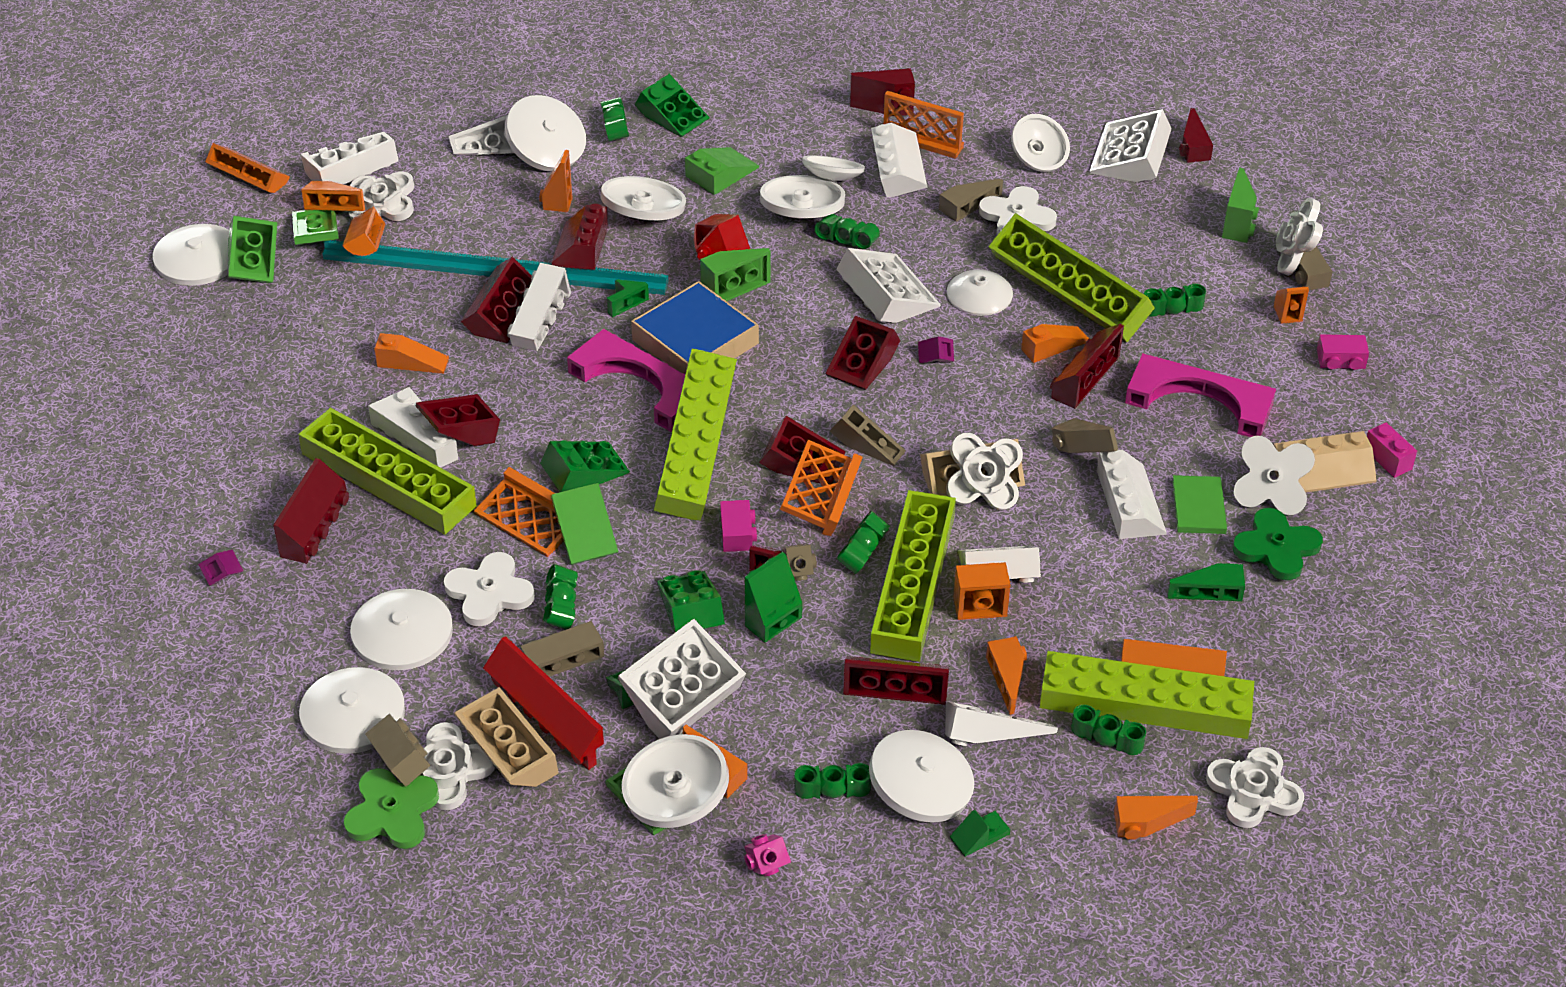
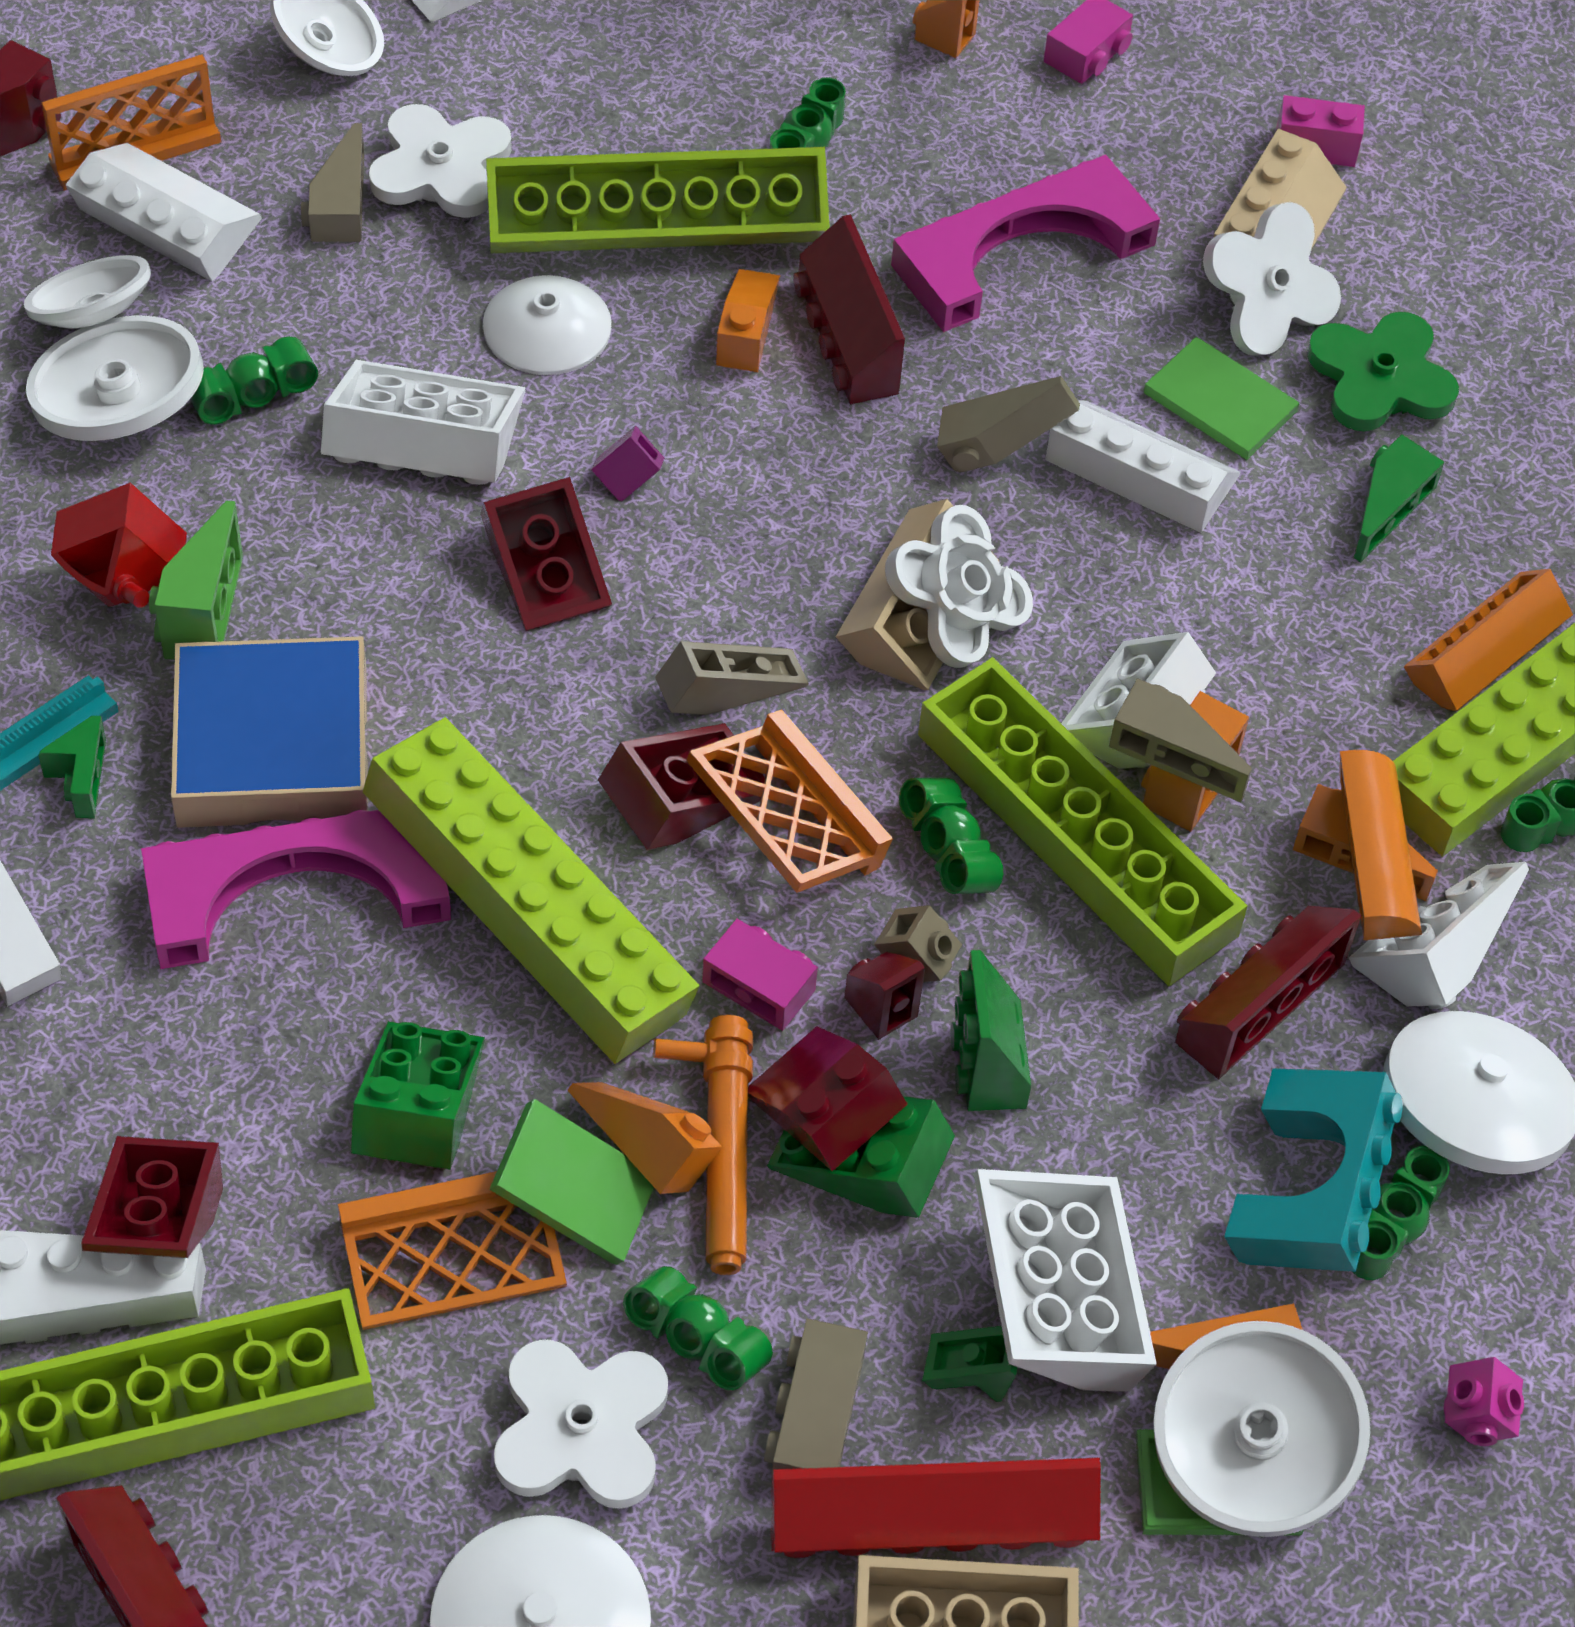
camera: 55 degrees left, 10 degrees up
none -> orange slope [567,1082,722,1194]
none -> orange cylinder [653,1015,753,1275]
none -> dark red slope [748,1026,908,1171]
none -> dark tan slope [1109,678,1252,803]
none -> teal arch [1224,1068,1403,1272]
none -> orange brick [1339,750,1422,941]

